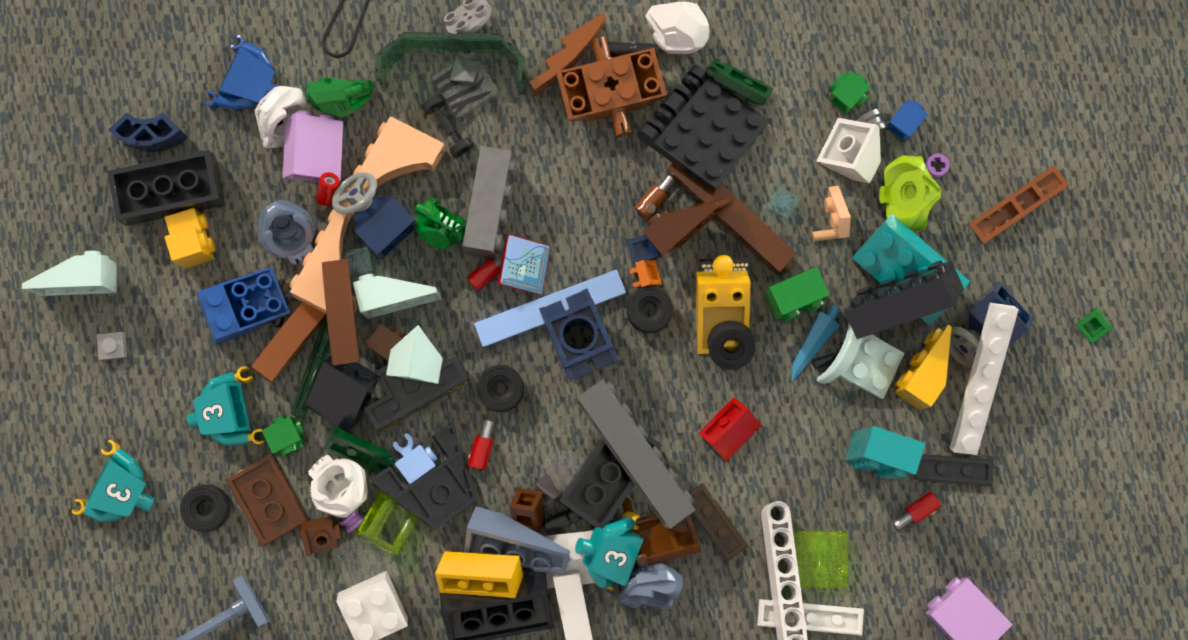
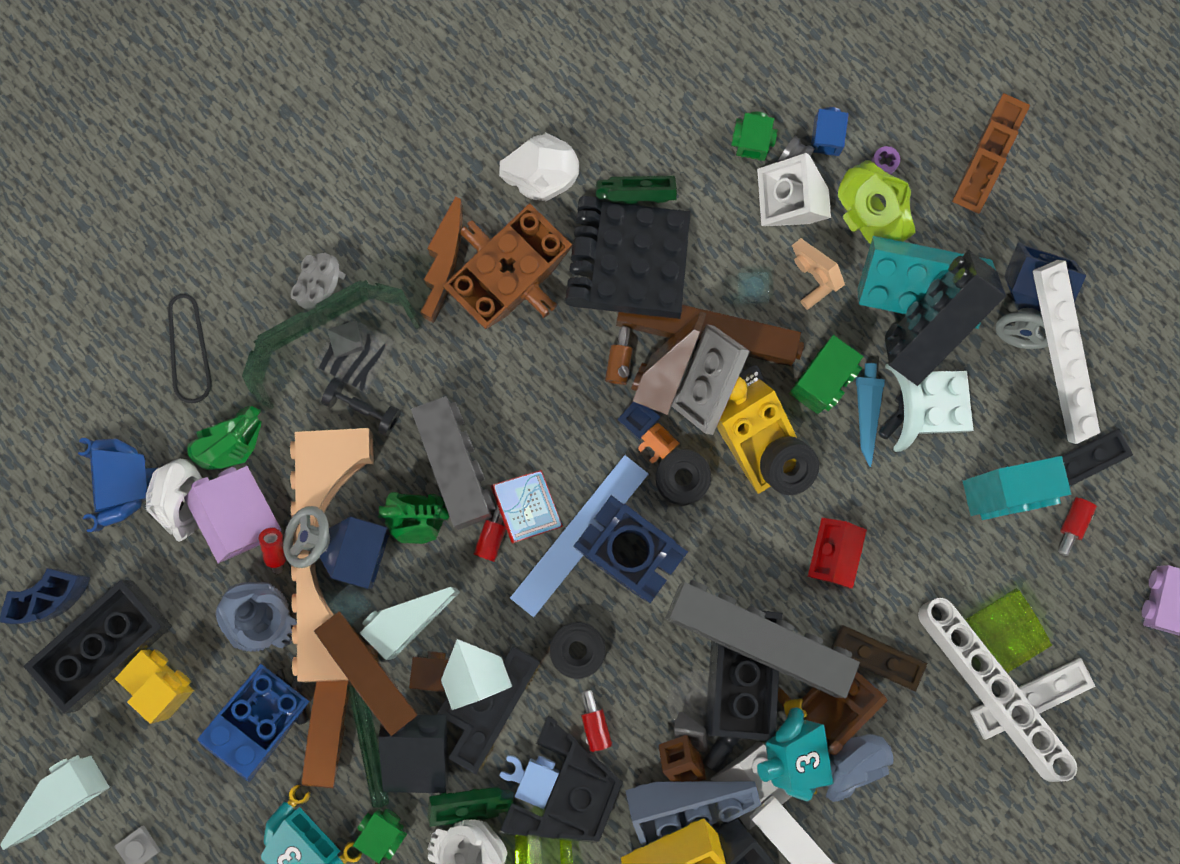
camera: 30 degrees left, 0 degrees up
black piece [608,42,658,58] -> none
yellow slope [894,325,952,410] -> none
green slope [1075,306,1113,344] -> none
none -> light grey tile [672,324,750,435]

